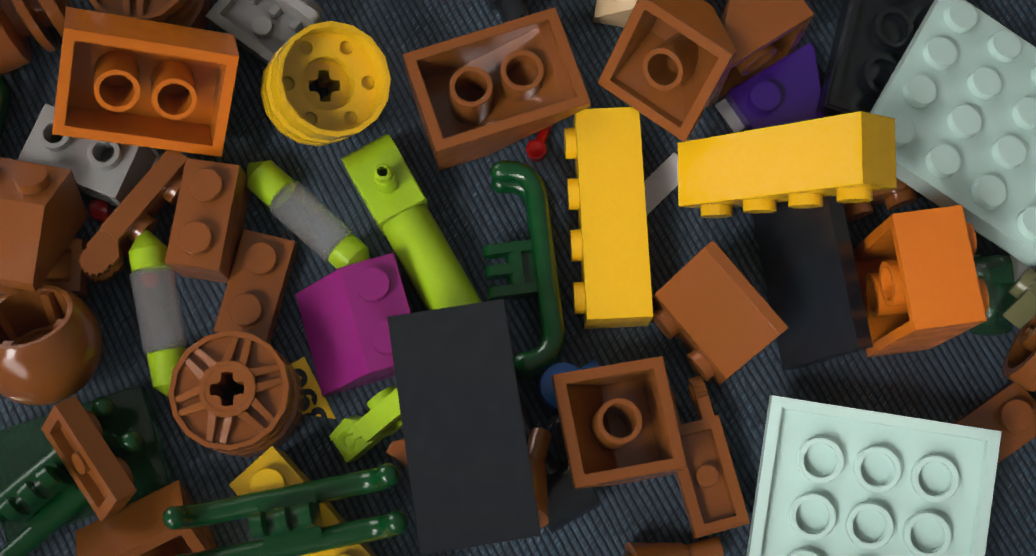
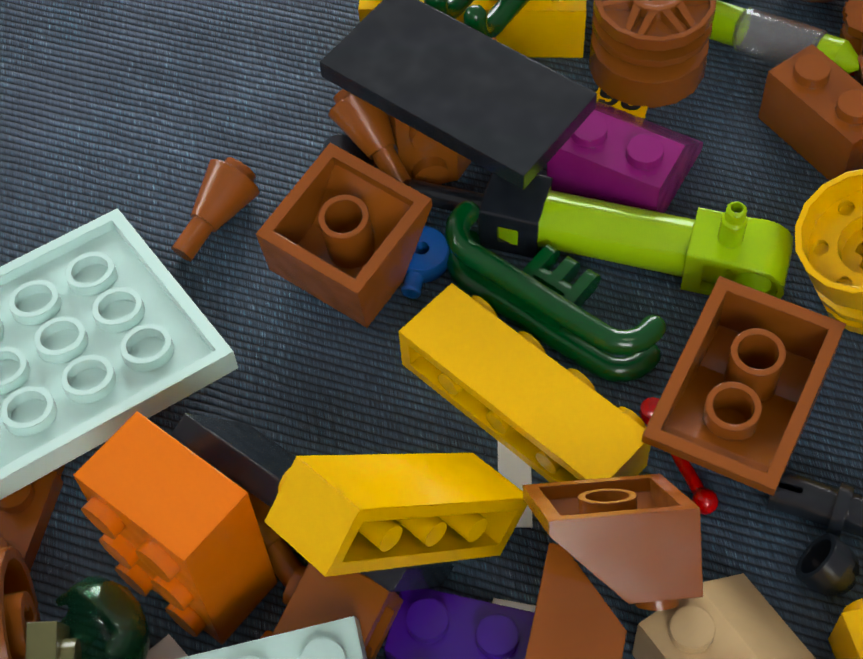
camera: 140 degrees right, 20 degrees down
dark orange plate [213,229,299,344] -> none
piece [247,160,370,269] -> none
dark orange slope [652,241,788,386] -> none
dark orange hinge [670,376,750,538] -> none

